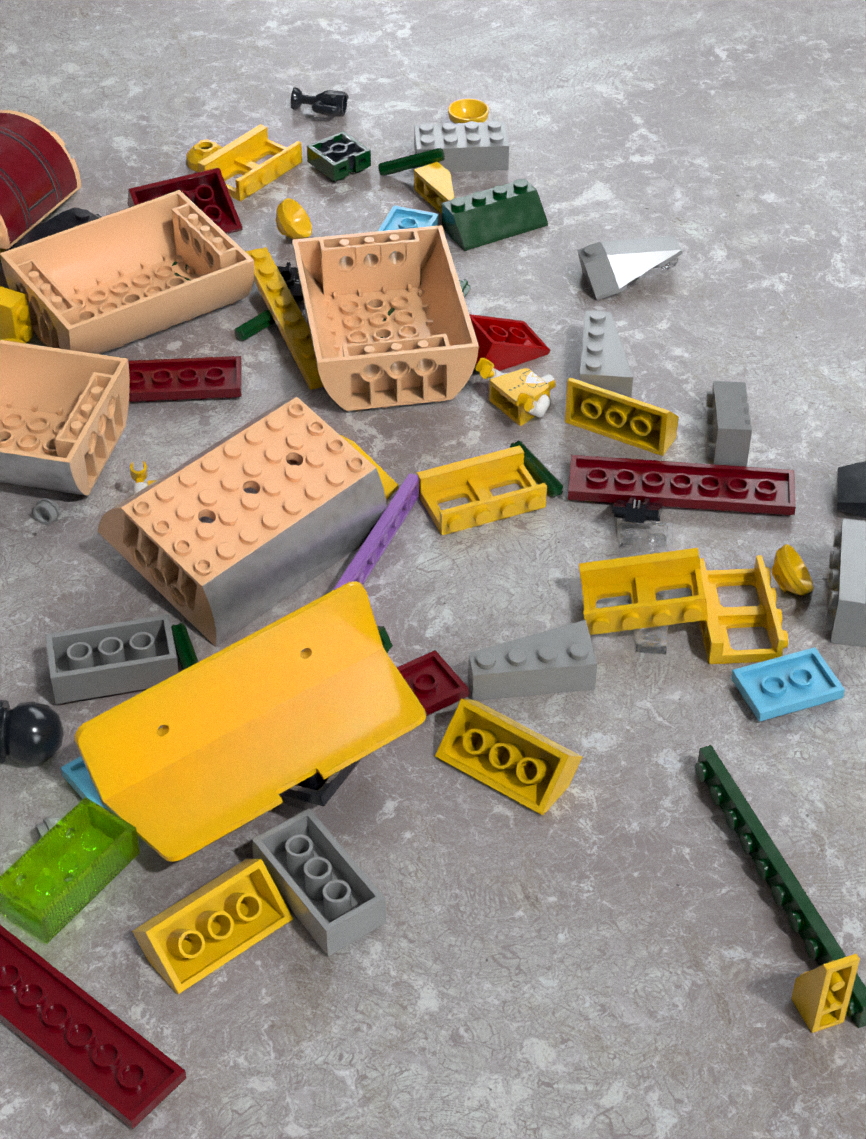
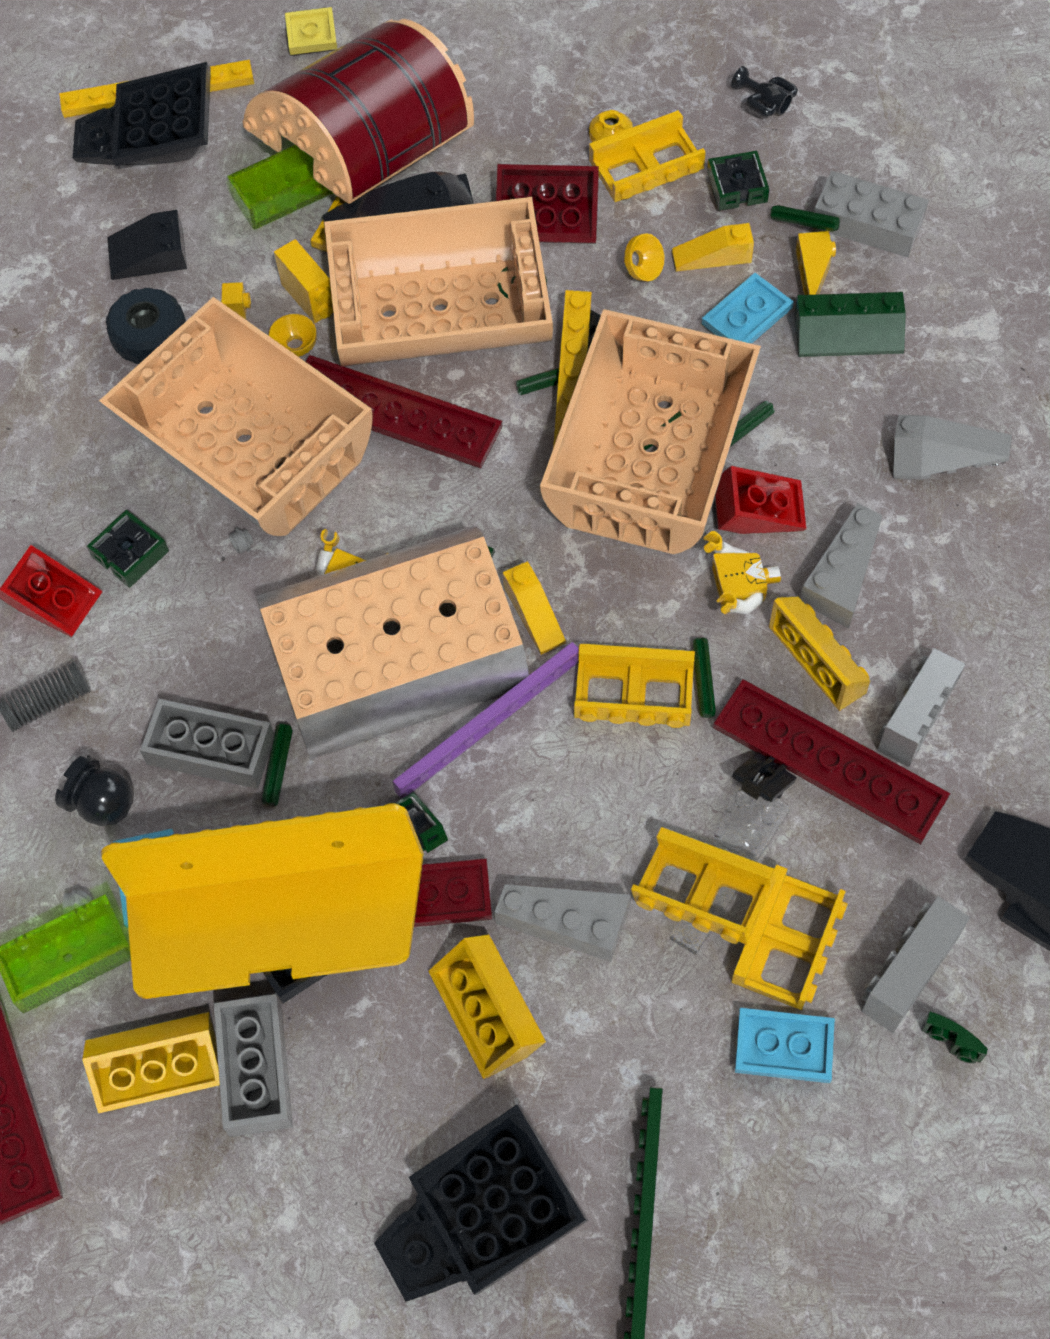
camera: 30 degrees right, 20 degrees up
yellow piece [448,98,489,123] -> none
yellow piece [771,544,814,595] -> none
none -> black wedge [374,1104,589,1302]
none -> yellow slope [672,223,754,272]

